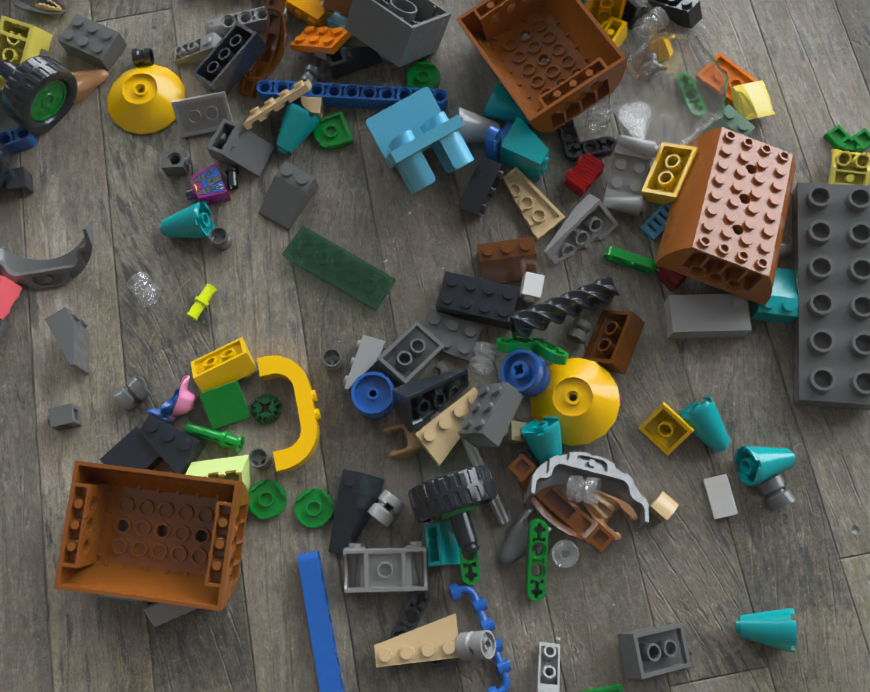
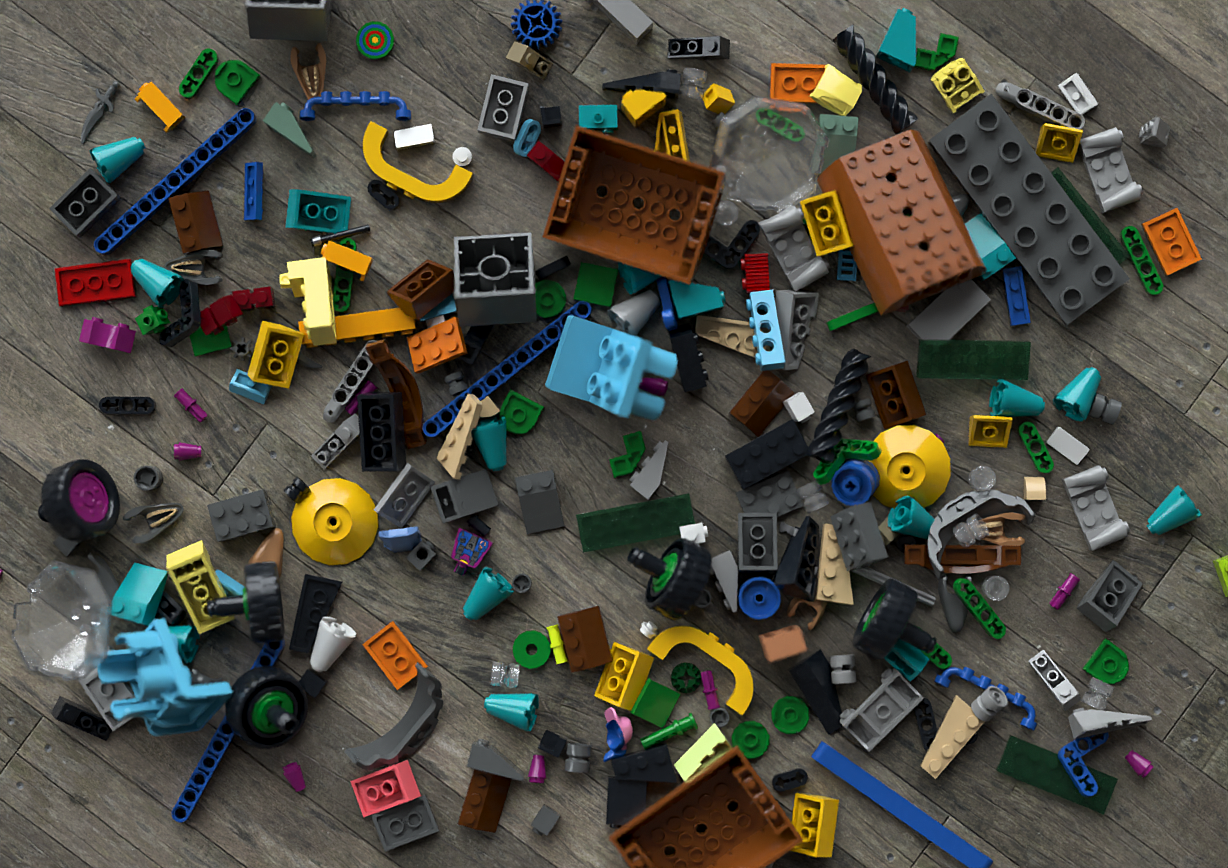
camera: 50 degrees left, 15 degrees up
none -> black wing [289,574,343,653]
none -> white cone [310,617,356,672]
none -> orange plate [362,621,428,690]
none -> medium blue slope [379,526,422,553]
none -> reddish brown slope [458,769,512,833]
none -> teal cone [484,693,539,732]
none -> green tile [512,630,551,669]
none -> magenta cone [528,755,547,784]
none -> black beam [535,256,571,280]
none -> black panel [538,730,567,758]
none -> reddish brown slope [557,606,613,673]
none -> green tile [573,262,618,307]
none -> green tile [609,431,646,478]
none -> black wheel [627,538,712,621]
none -> light grey slope [630,440,668,500]
none -> magenta cone [639,377,668,397]
none -> white plate [640,621,658,639]
none -> white bracket [679,522,708,544]
none -> magenta axle [701,670,720,710]
none -> medium azure brick [746,290,785,371]
none -> nougat brick [758,624,807,662]
none -> black beam [772,768,808,791]
none -> yellow slope [789,793,839,857]
none -> black piece [832,24,918,135]
none -> teal slope [875,8,916,73]
none -> clear green plate [916,339,1031,380]
none -> clear wheel [968,466,996,491]
none -> blue plate [1002,266,1031,326]
none -> green beam [1018,422,1054,473]
none -> magenta axle [1049,573,1080,610]
none -> light grey piece [1061,465,1130,551]

